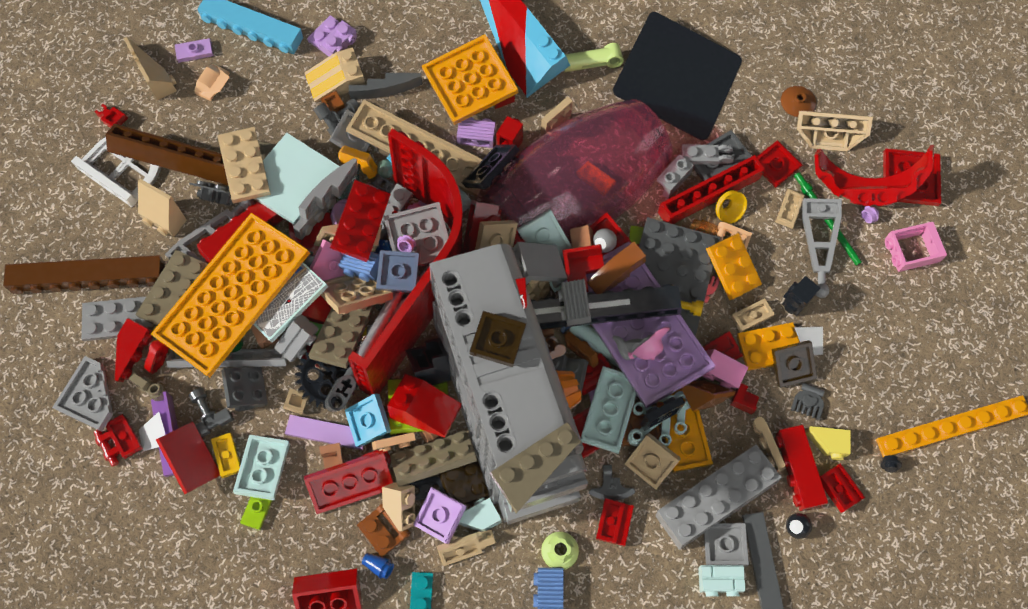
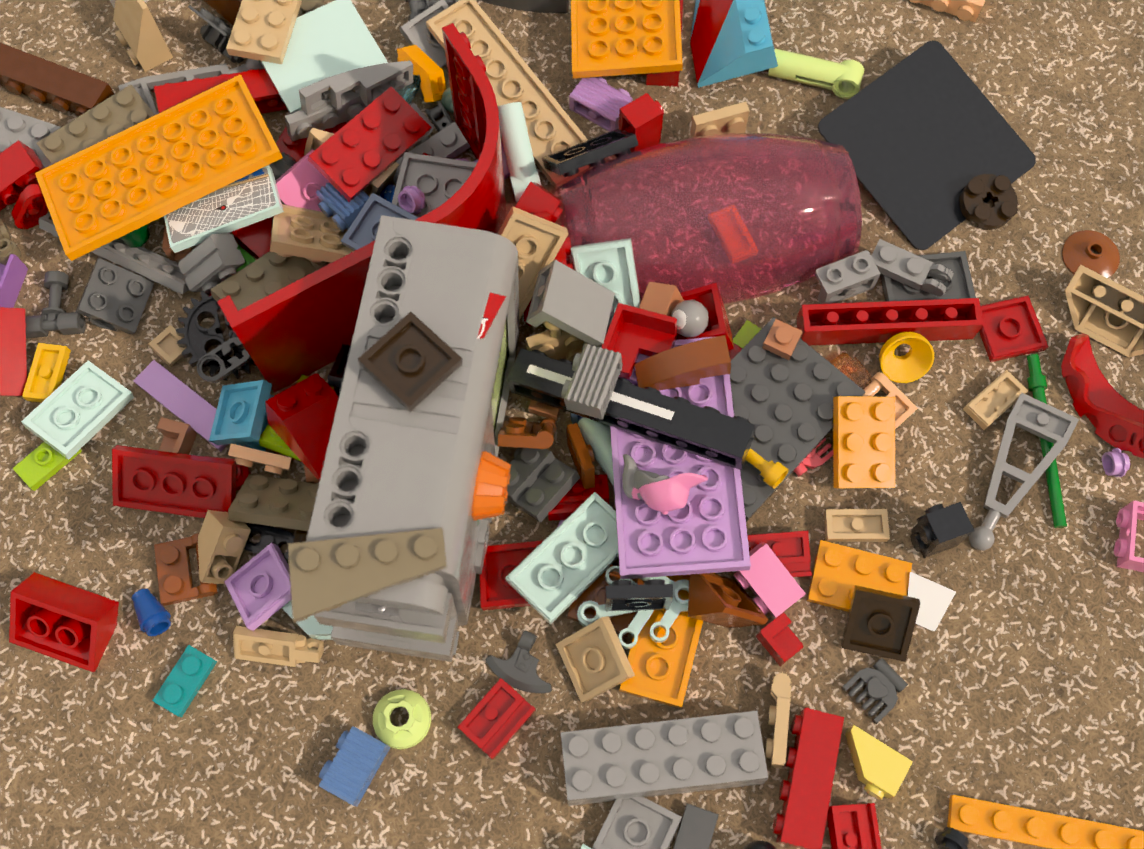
camera: 30 degrees right, 0 degrees up
none -> nougat plate [762,319,803,360]
none -> dark brown plate [959,174,1018,230]

